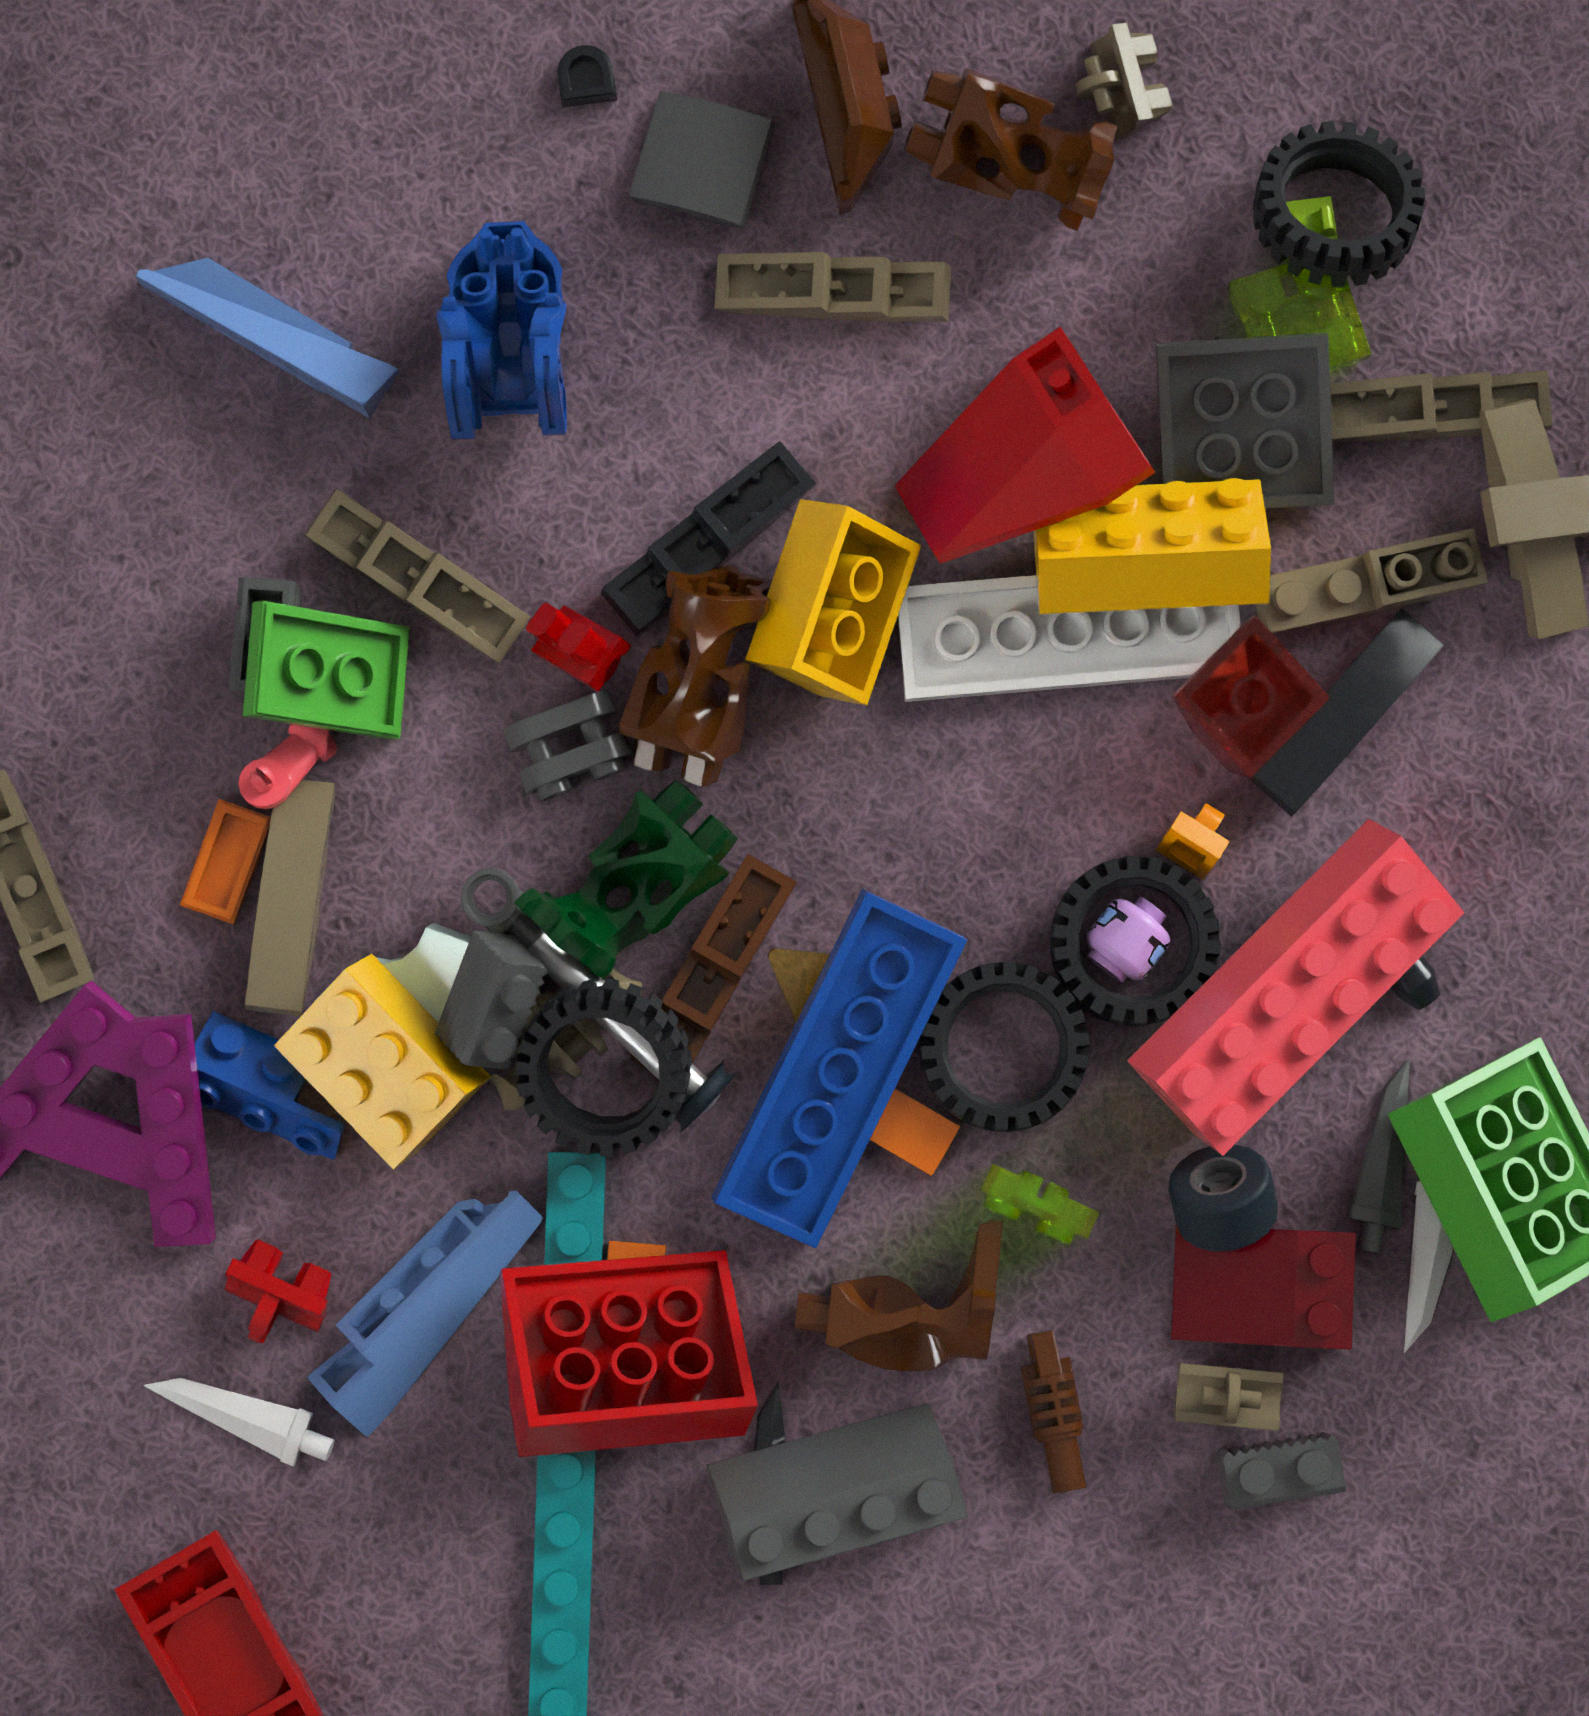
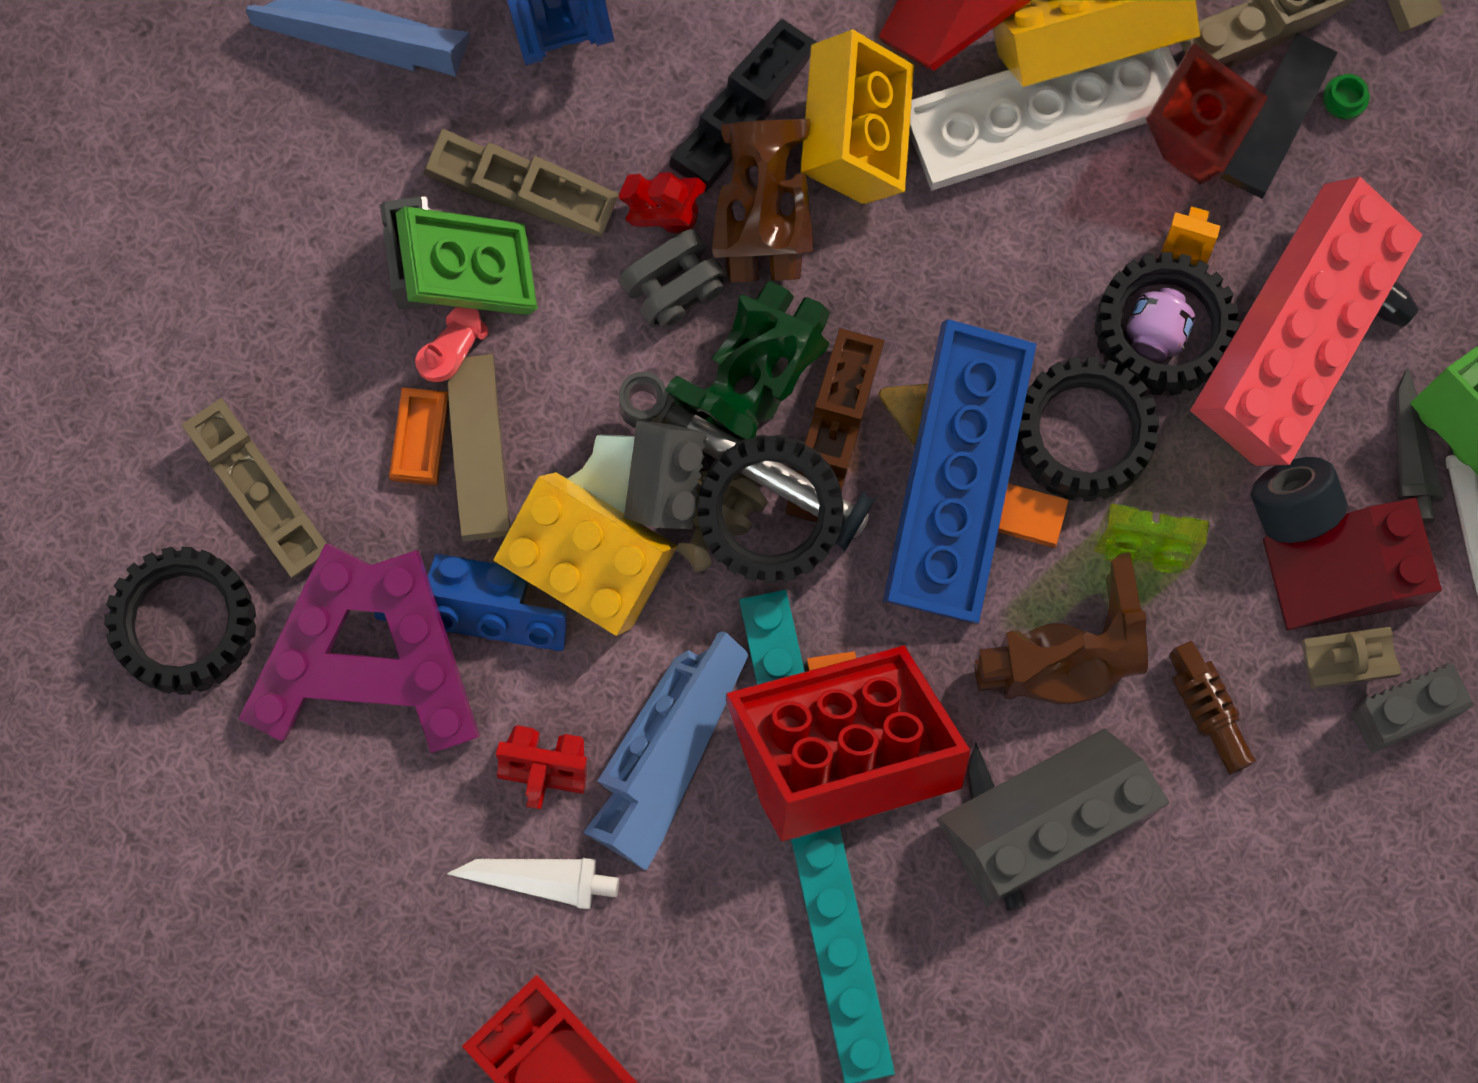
camera: 10 degrees left, 10 degrees down
none -> green plate [1323,74,1370,119]

